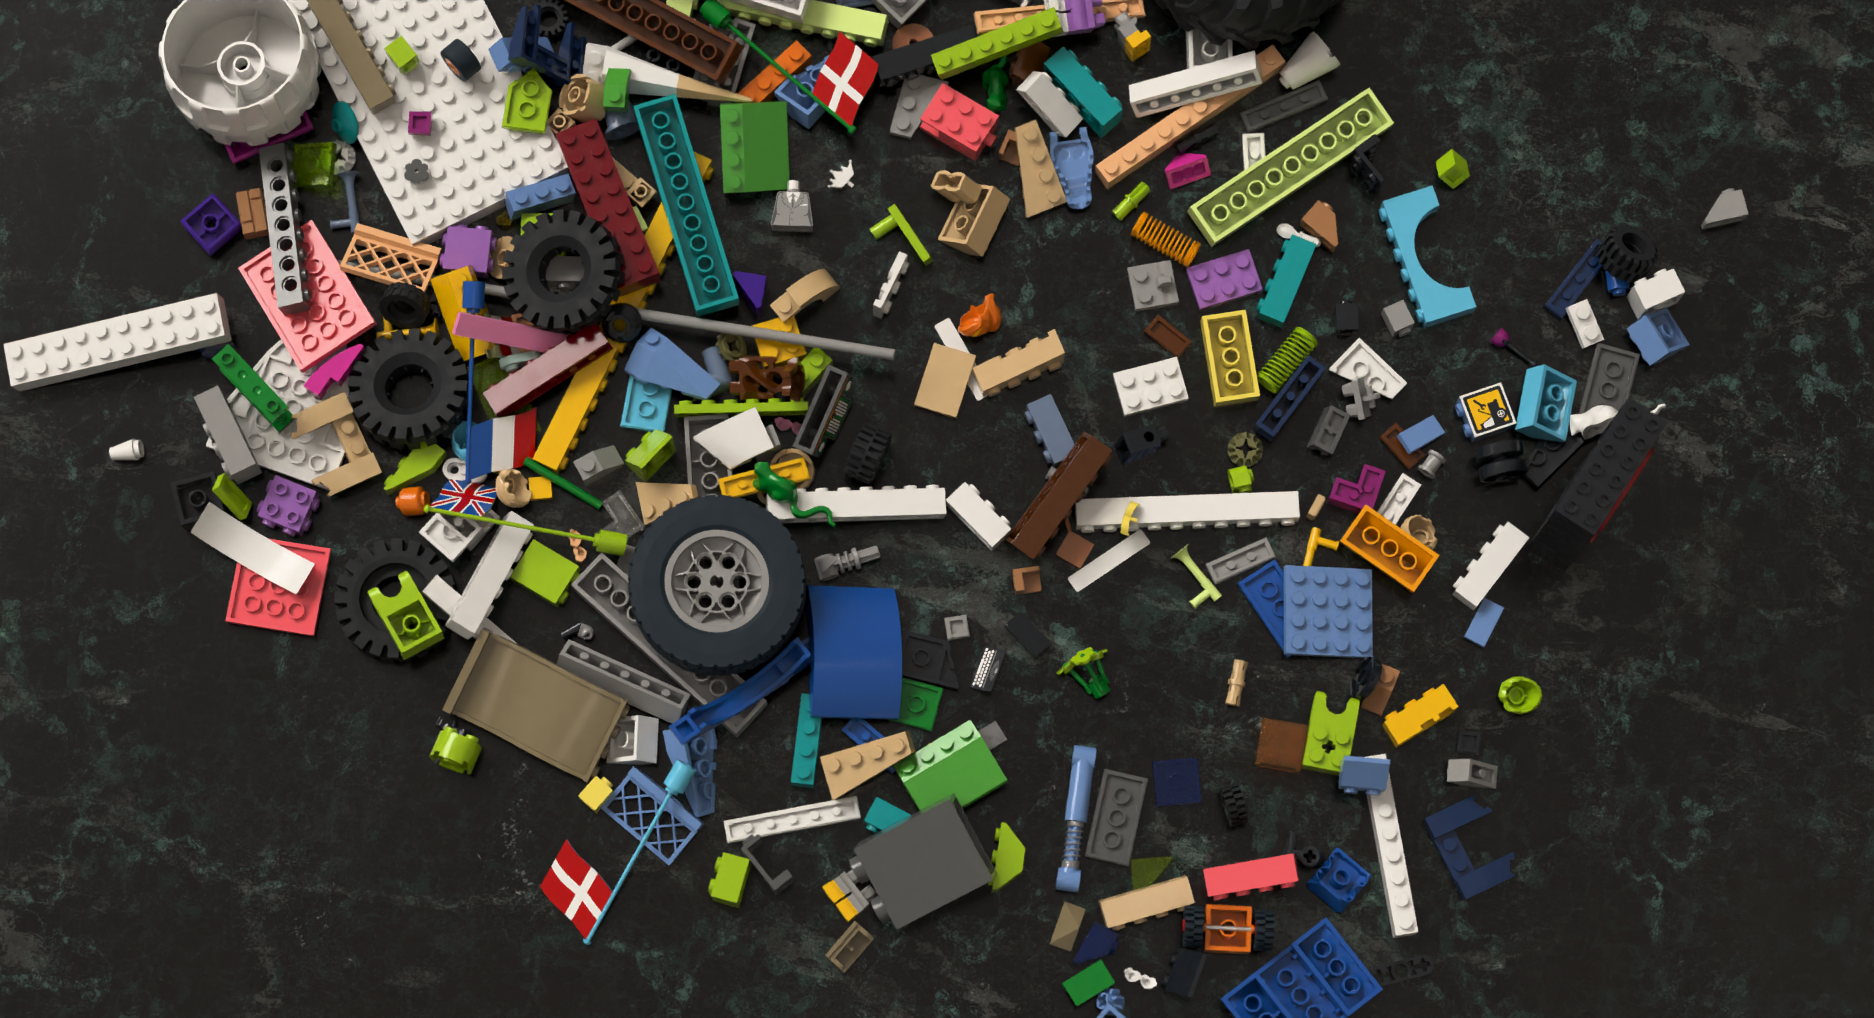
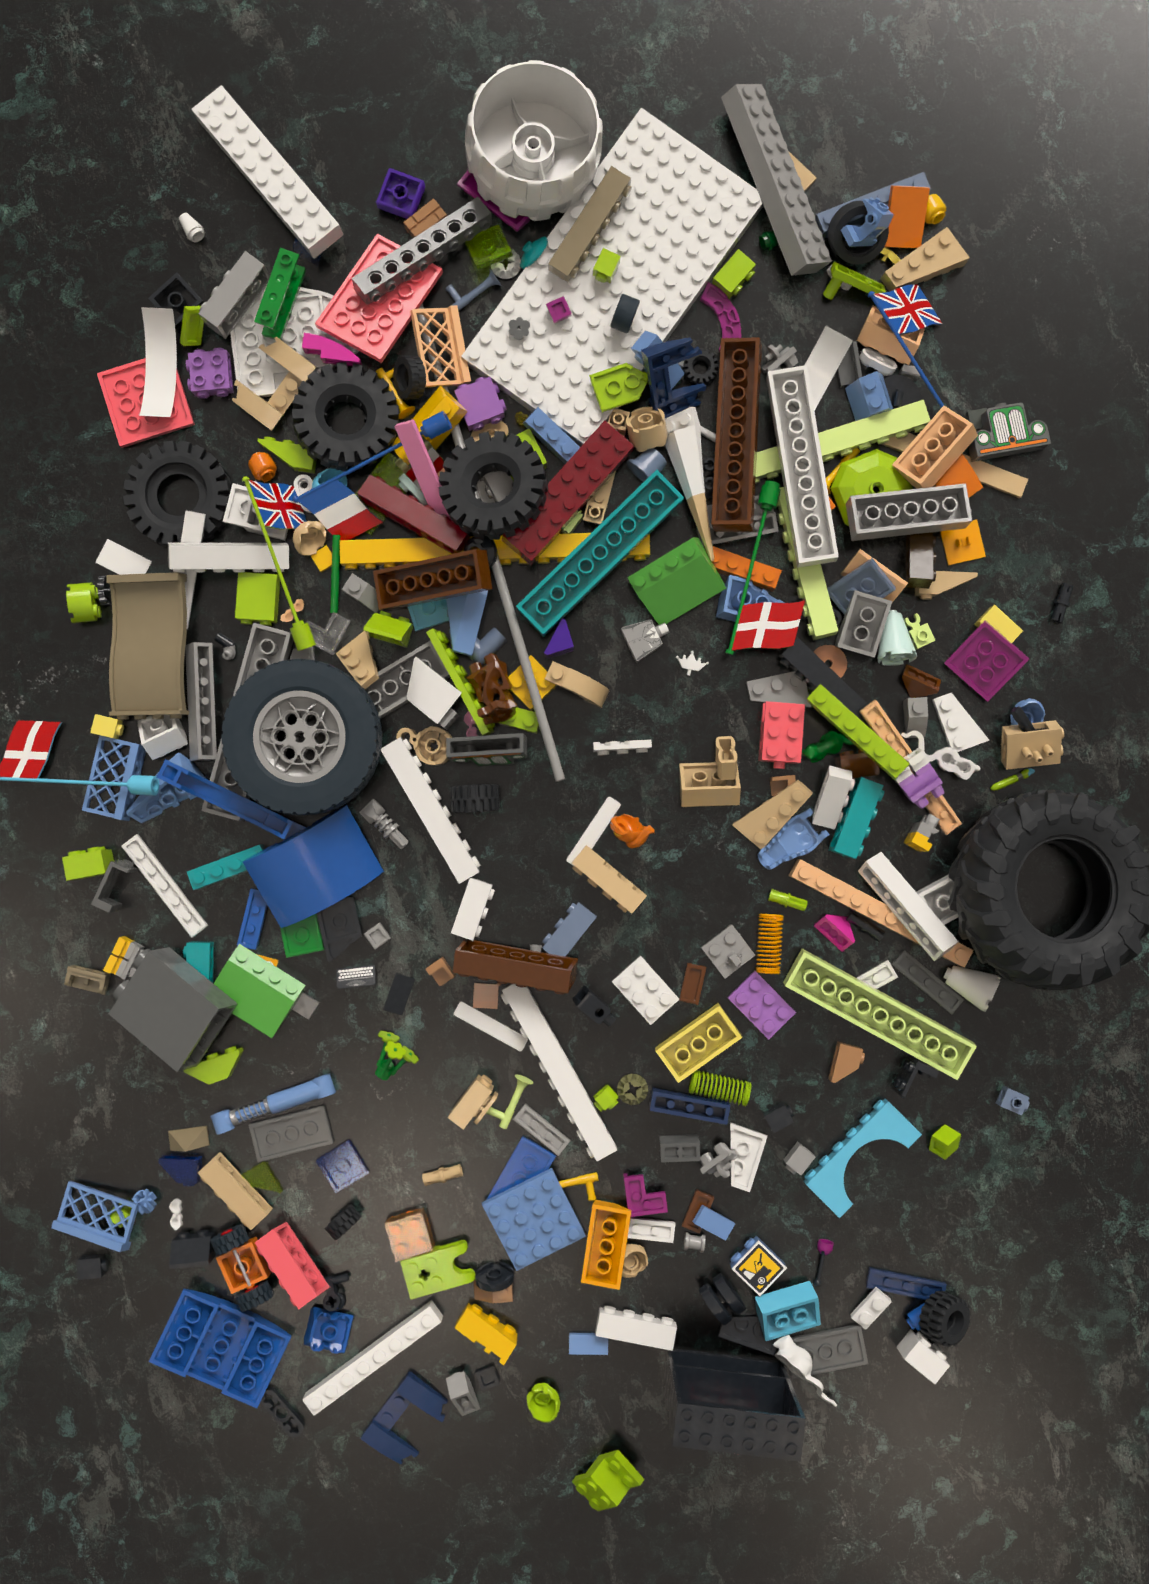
camera: 60 degrees right, 10 degrees up
lime brick [368,571,444,660] -> none
bright green slope [603,68,631,113] -> none
olive gear [715,333,747,362] -> none
yellow tile [718,457,810,498] -> none
green animal [753,462,836,527] -> none
tan wedge [820,730,916,800] -> none
lime piece [870,204,933,266] -> none
tan tile [914,343,976,419] -> none
green panel [1061,960,1115,1006] -> none
light yellow piece [1120,501,1140,536] -> none
teal brick [1256,234,1316,328] -> none
white piece [1277,224,1321,247] -> none
tan tile [1306,494,1326,521] -> none
medium blue slope [1339,756,1390,796] -> none
medium blue slope [1627,308,1690,366] -> none
light grey slope [1701,188,1748,229] -> none
none -> white sticker [96,539,152,575]
none -> reddish brown brick [373,549,492,610]
none -> tan brick [448,1074,498,1130]
none -> lime bracket [572,1450,645,1511]
none -> sand blue brick [996,1086,1029,1115]

